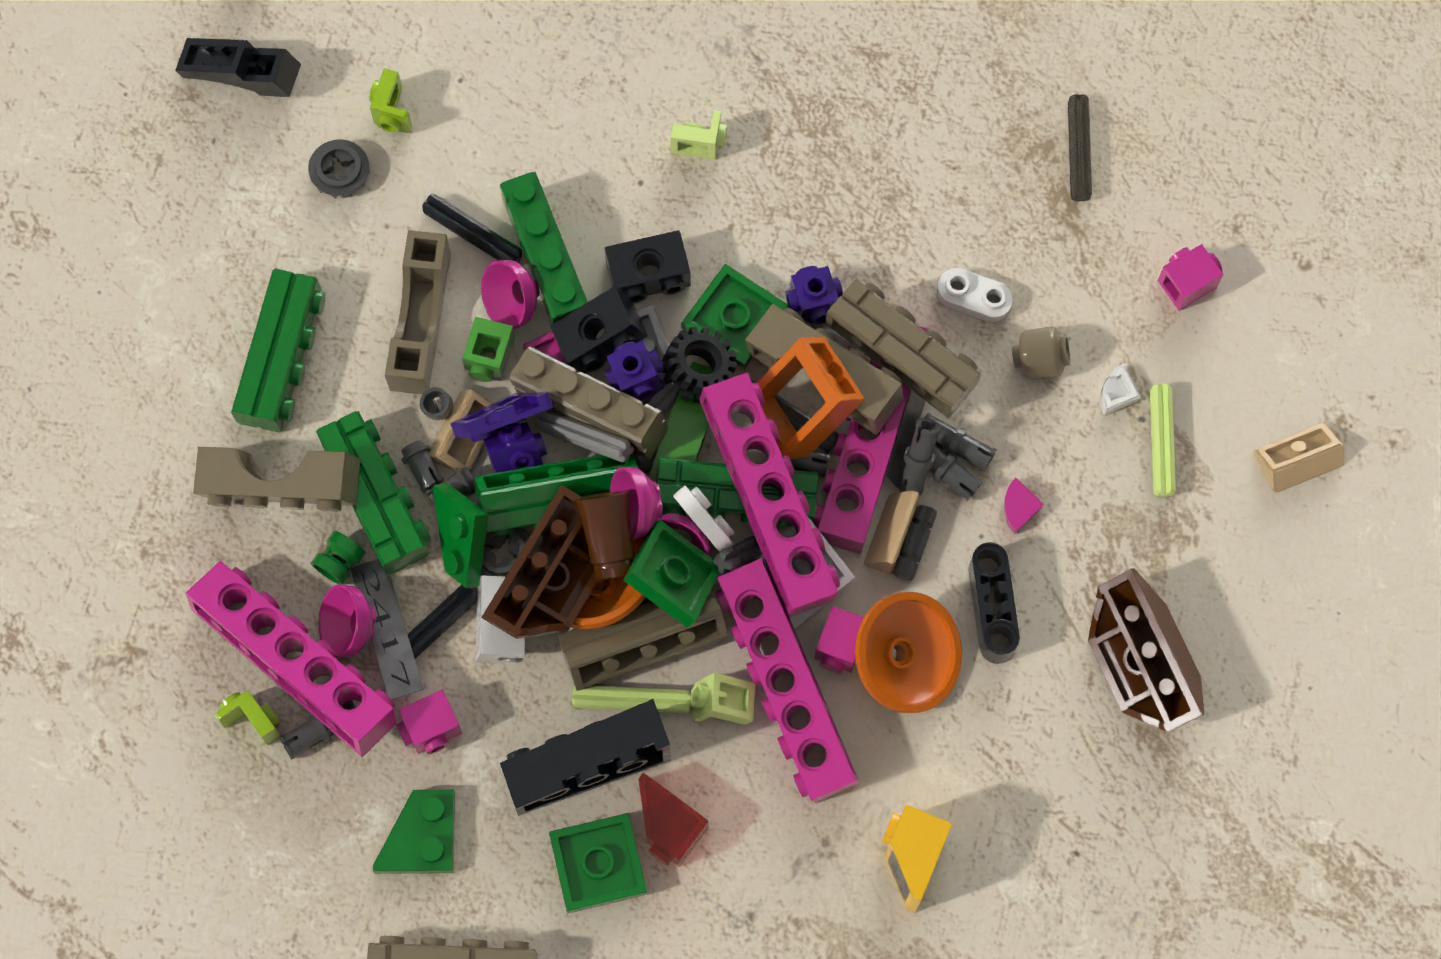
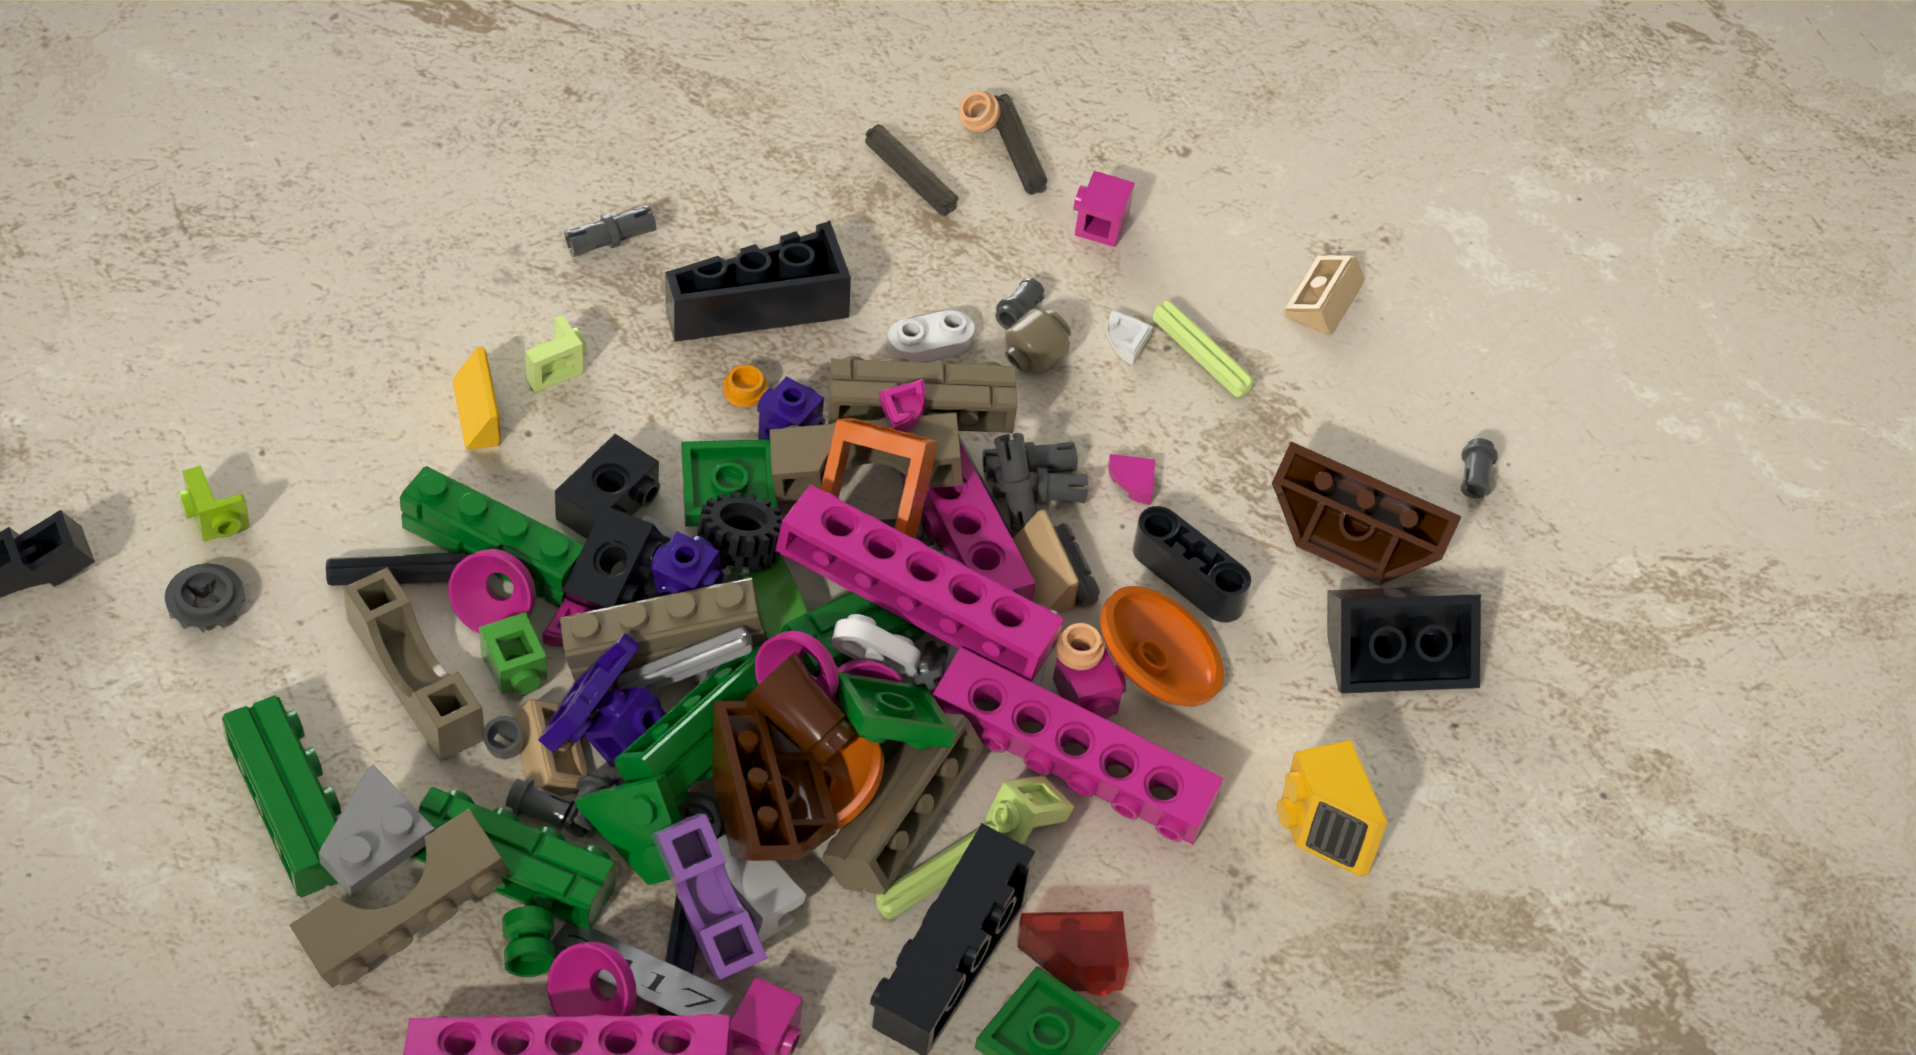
camera: 45 degrees left, 20 degrees down
none -> light grey wing [319,764,435,897]
none -> yellow slope [453,346,501,450]
none -> dark grey pin [564,204,657,257]
none -> medium lavender arch [652,813,768,980]
none -> black wedge [665,221,851,342]
none -> light orange plate [722,364,768,408]
none -> dark pink tile [879,379,926,432]
none -> light nougat plate [959,91,1001,133]
none -> clear smoke axle [994,93,1048,195]
none -> dark grey pin [995,278,1045,329]
none -> light nougat plate [1055,623,1105,670]
none -> black slope [1327,585,1481,693]
none -> dark grey pin [1461,438,1498,499]

